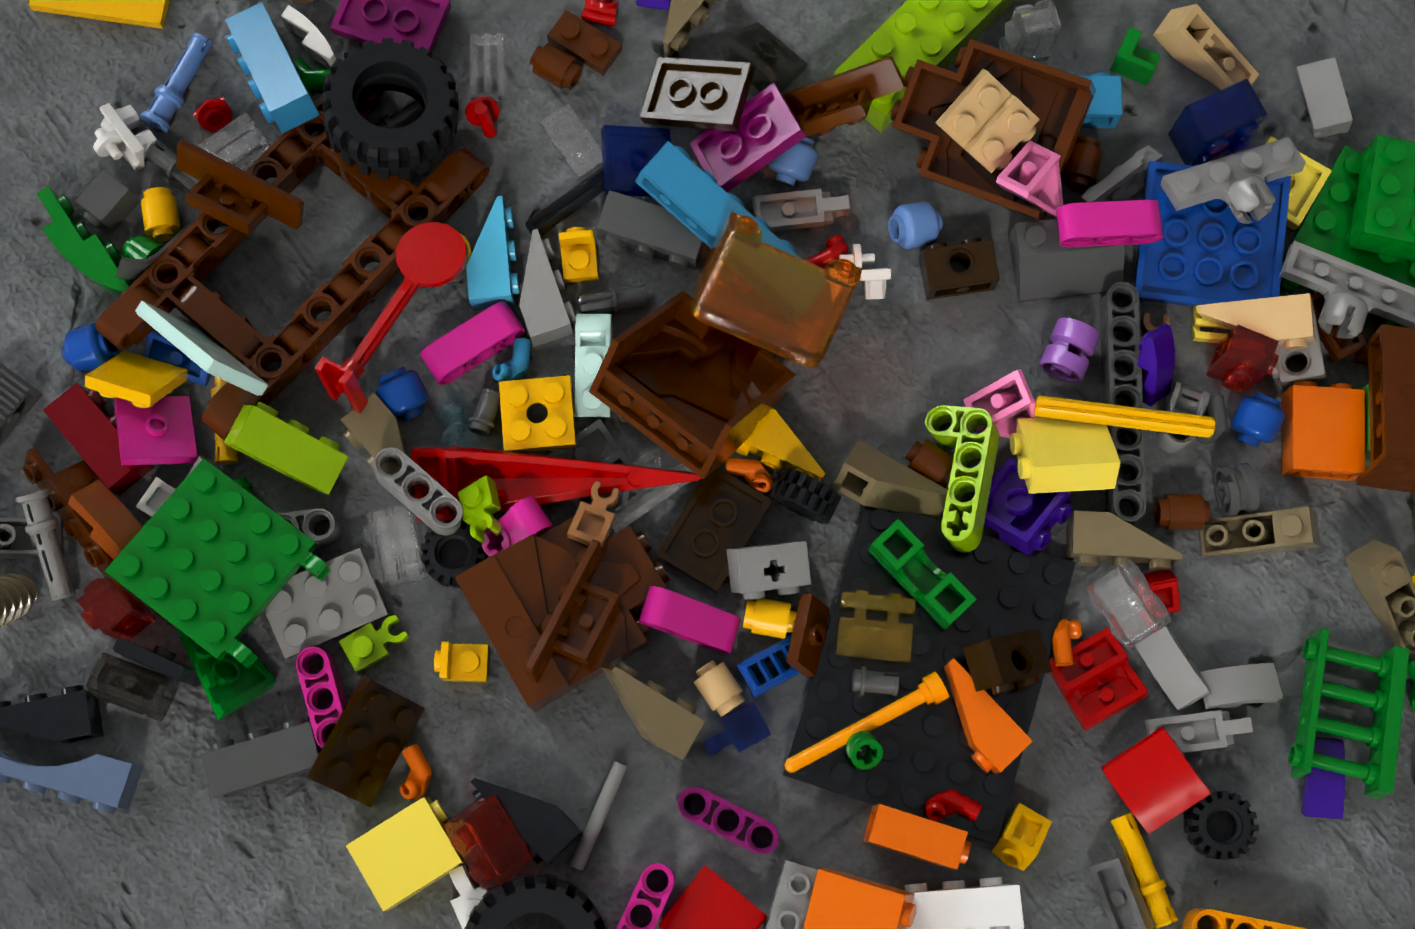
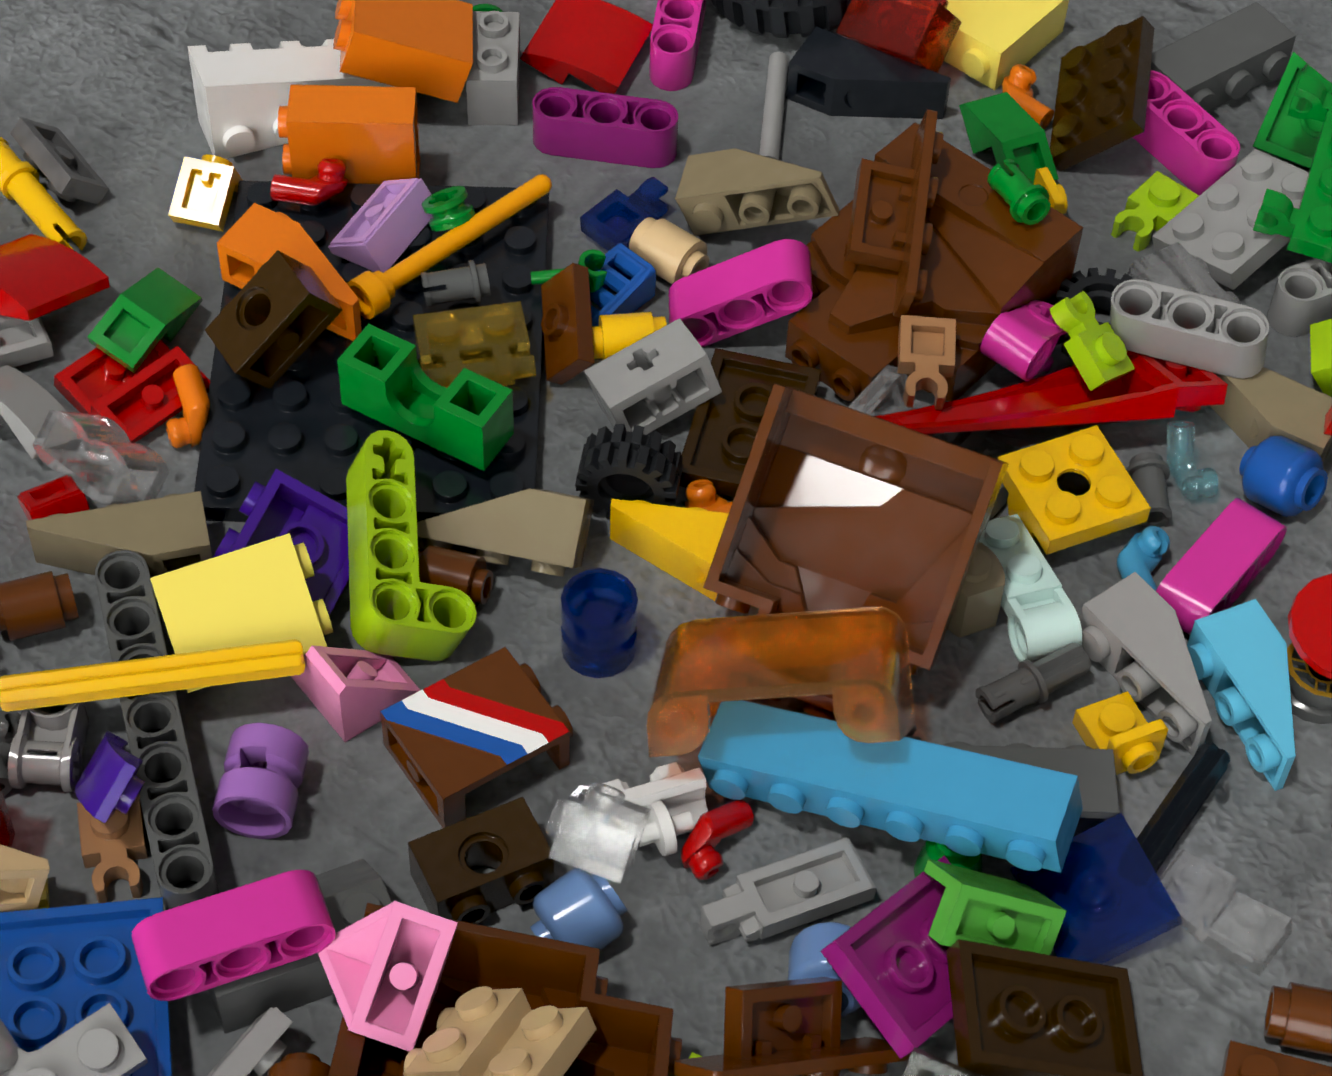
camera: 160 degrees right, 25 degrees down
none -> green slope [88,268,203,374]
none -> lavender slope [328,178,432,272]
none -> reddish brown panel [380,647,573,828]
none -> green hand [531,249,607,293]
none -> clear brick [546,783,651,883]
none -> clear blue wheel [561,568,638,678]
none -> bright green panel [924,859,1067,955]
none -> green slope [959,92,1059,183]
none -> green pin [987,159,1051,225]

